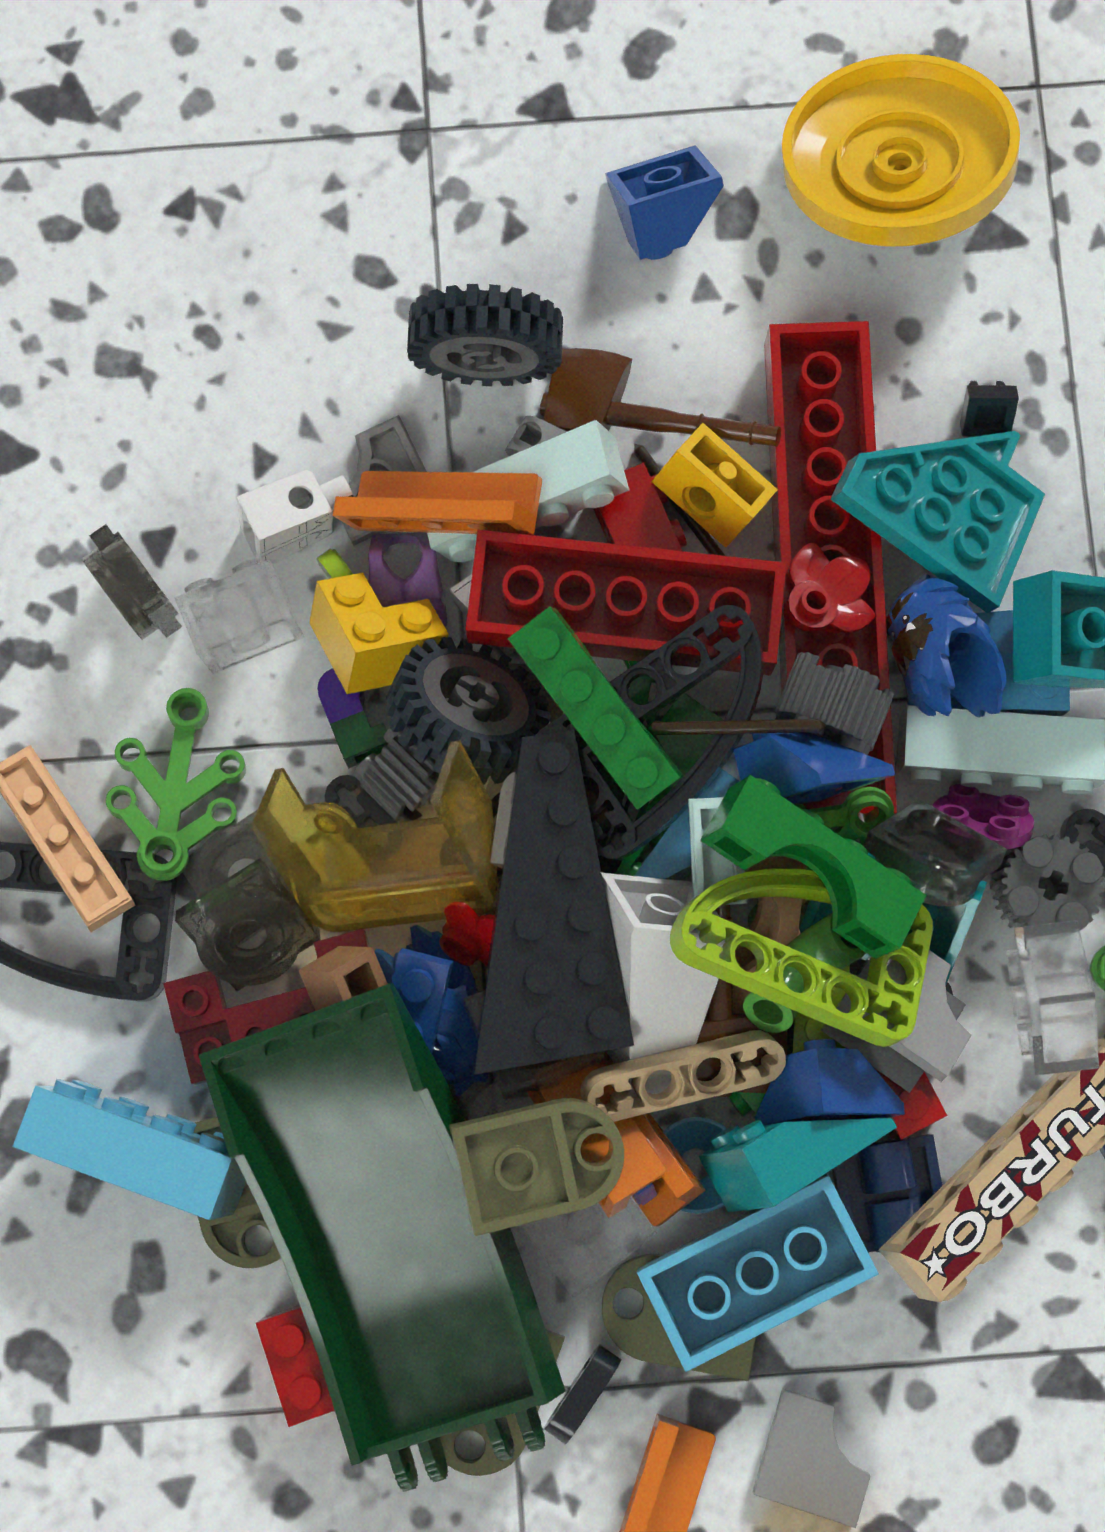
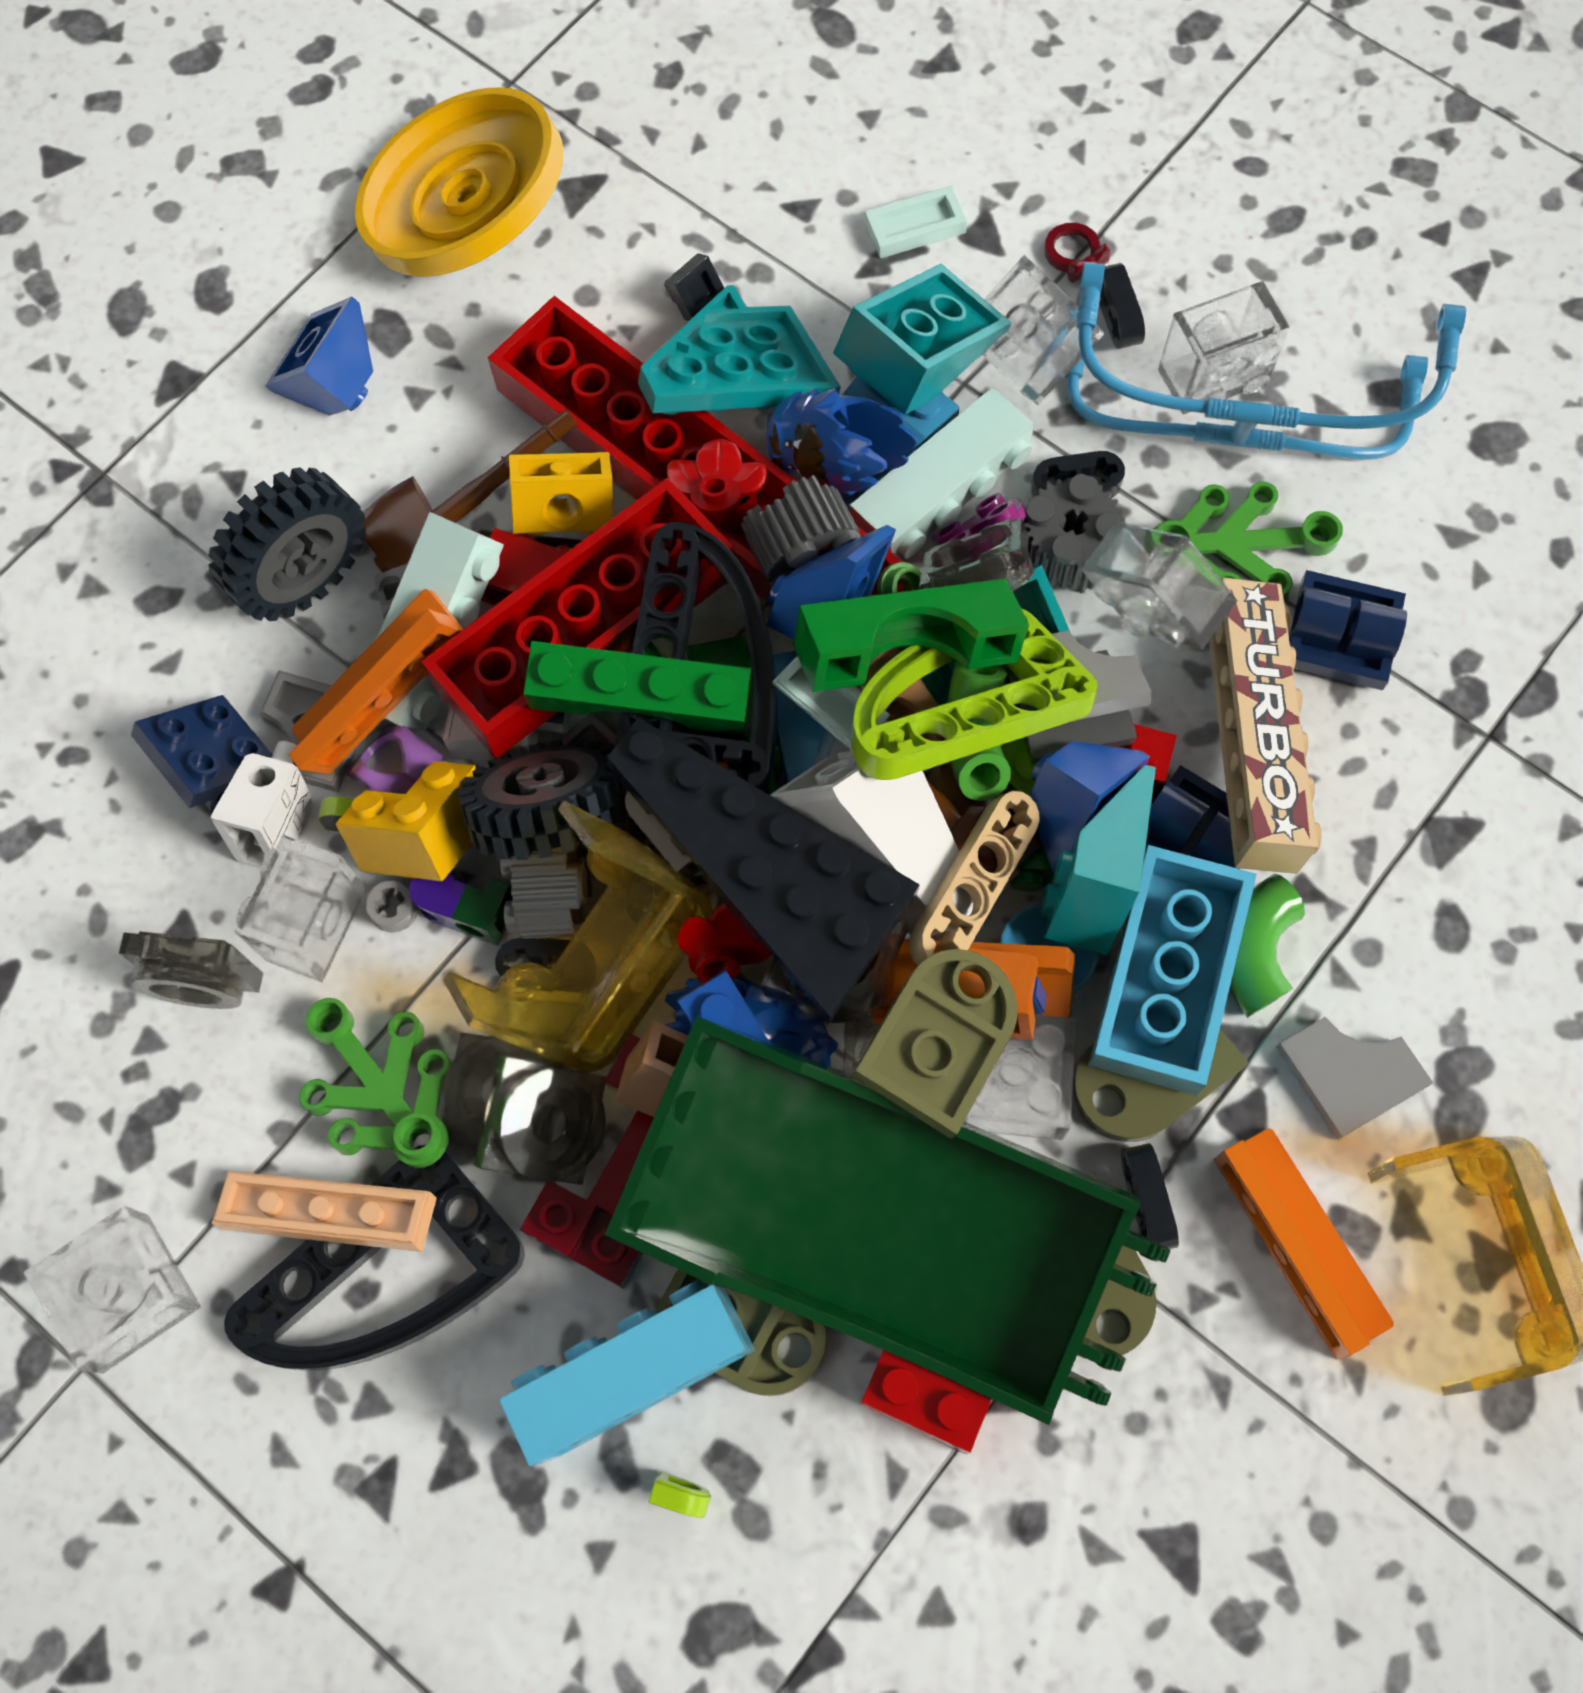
camera: 45 degrees left, 10 degrees down
dark brown axle [646,719,826,735] -> none
none -> dark blue plate [131,695,273,813]
none -> light grey bush [366,880,418,933]
none -> lime tile [648,1472,711,1518]
none -> bright green cylinder [1230,874,1305,1018]

